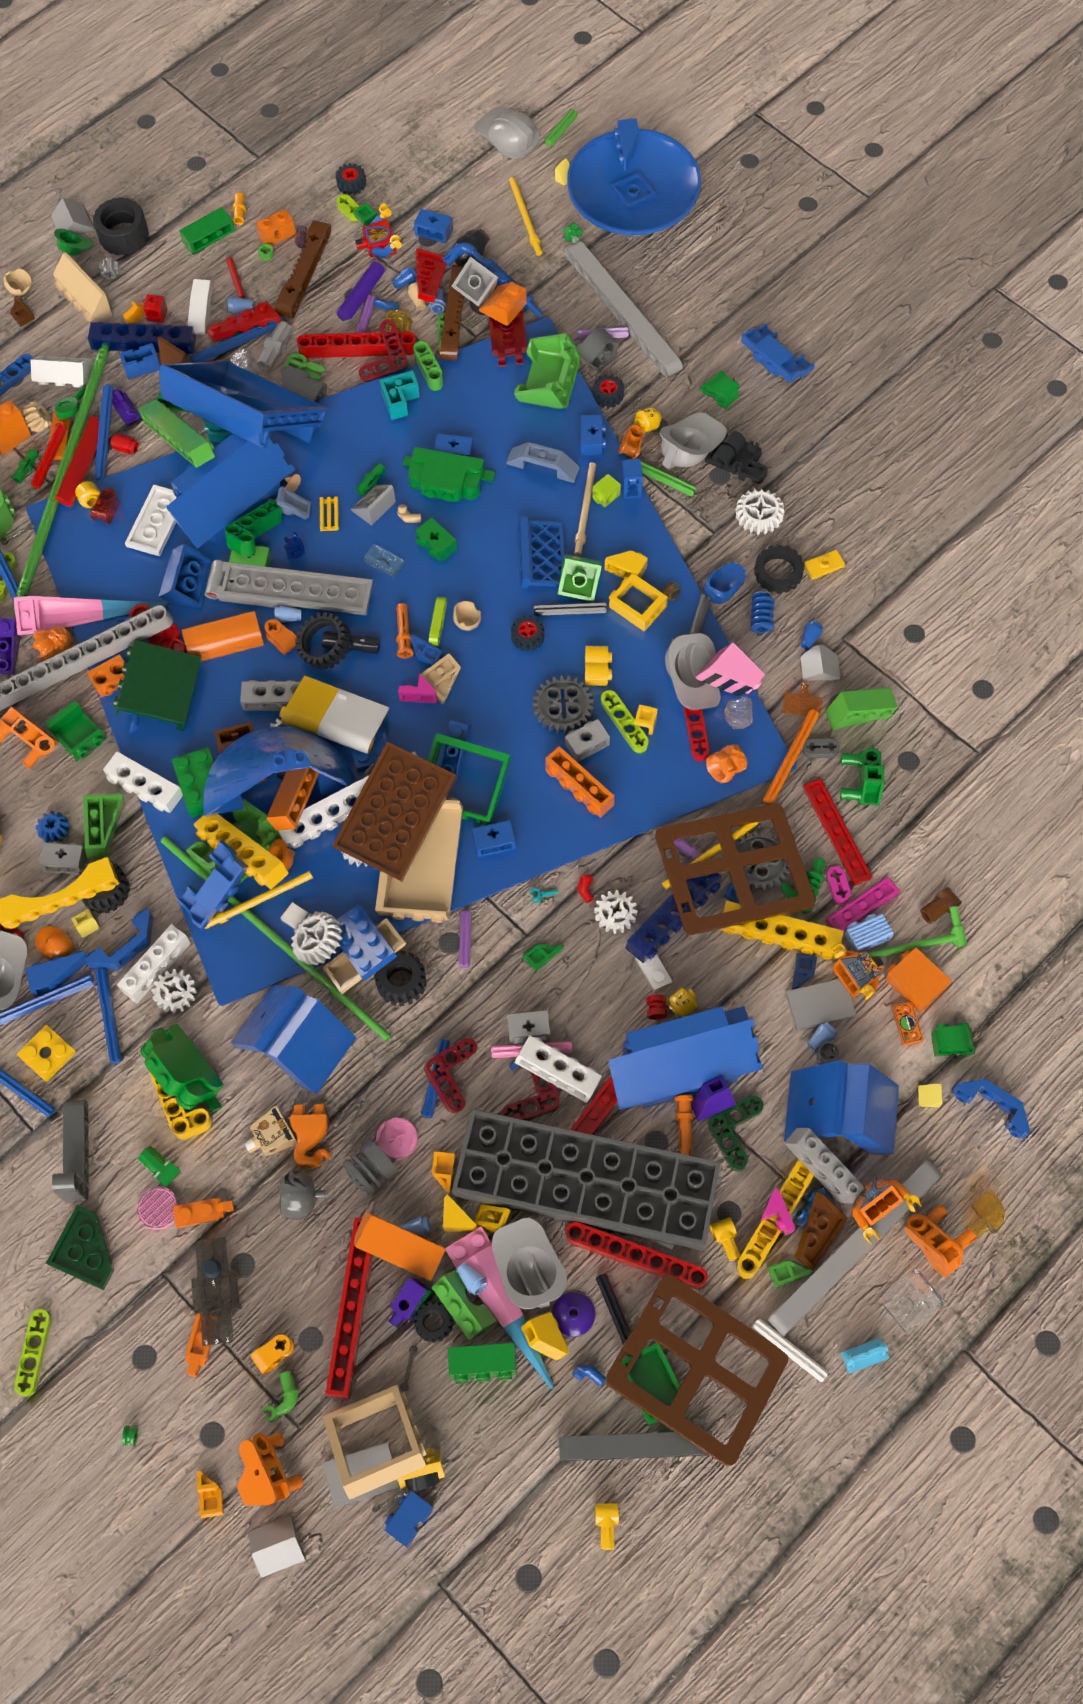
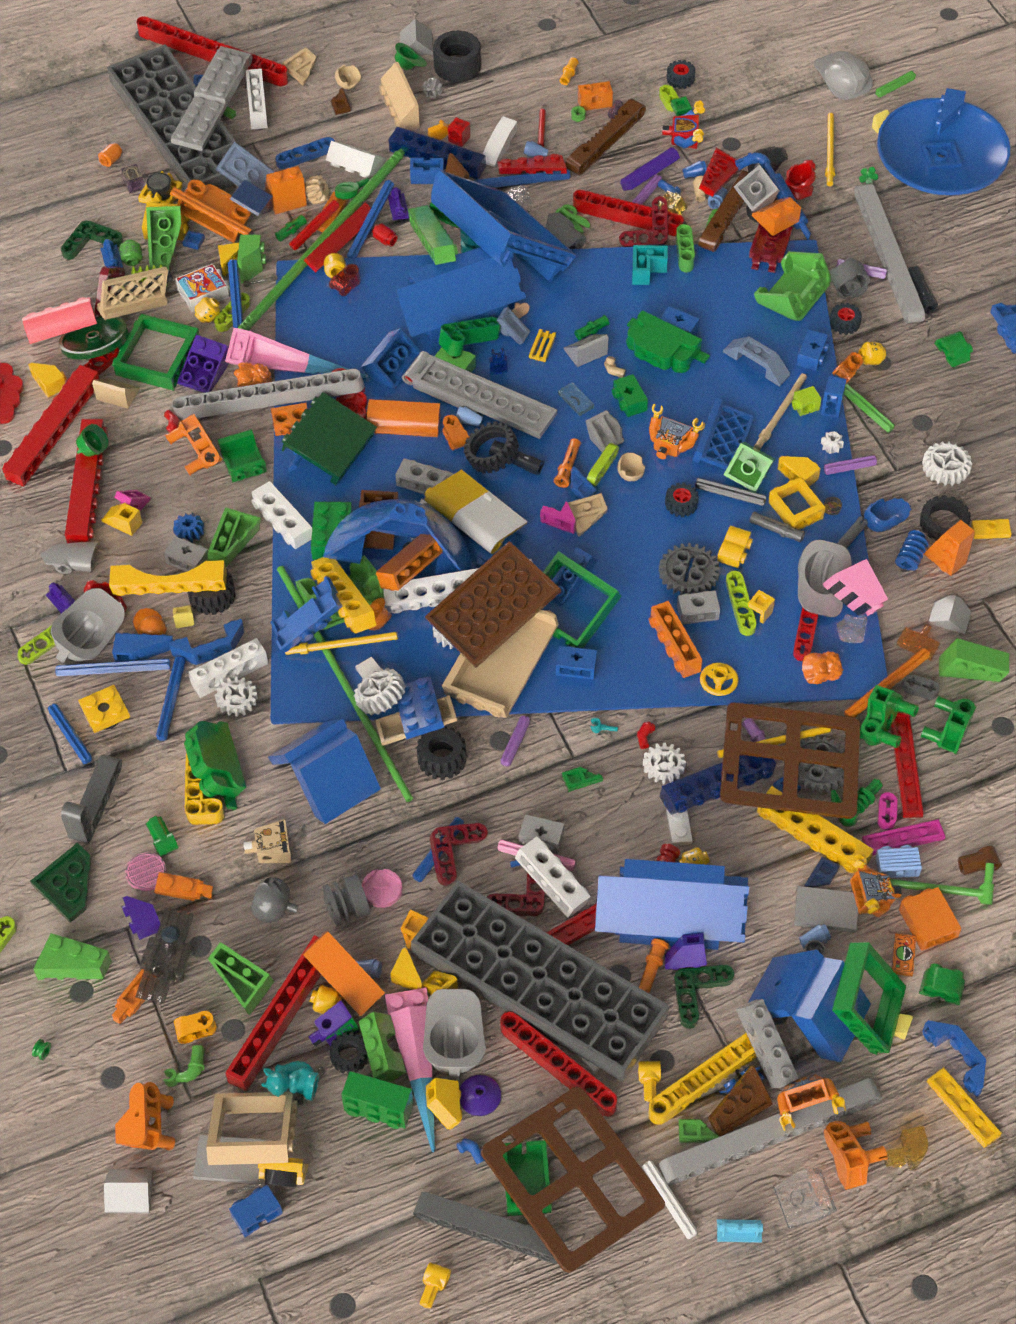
camera: 20 degrees right, 10 degrees down
white plate [125,485,176,556] -> none
green brick [179,207,235,254] -> none
light orange slope [197,1471,224,1518] -> none
light grey piece [257,321,292,371] -> none
orange hips [290,1104,331,1169] -> none
blue brick [414,209,453,244] -> none
light blue cone [456,1263,487,1295] -> none
black axle [596,1273,631,1357] -> none
light grey piece [660,413,726,469] -> none
black plate [704,431,768,484] -> none
dark pink slope [761,1188,795,1235] -> none
blue cone [800,621,823,650] -> none
none -> bright green wedge [34,933,112,980]
none -> dark purple slope [121,896,162,940]
none -> bright green wedge [208,942,274,1016]
none -> teal animal [261,1061,320,1101]
none -> yellow head [309,985,342,1014]
none -> light grey slope [586,410,624,453]
none -> torso [649,404,705,459]
none -> yellow piece [700,663,739,696]
none -> dark grey pin [750,512,805,543]
none -> red piece [785,160,816,200]
none -> white gear [821,431,844,454]
none -> medium lavender axle [824,455,877,475]
none -> green window [832,942,906,1055]
none -> green piece [860,685,919,748]
none -> black axle [908,266,938,314]
none -> orange wedge [924,520,975,576]
none -> yellow tile [927,1067,1002,1148]

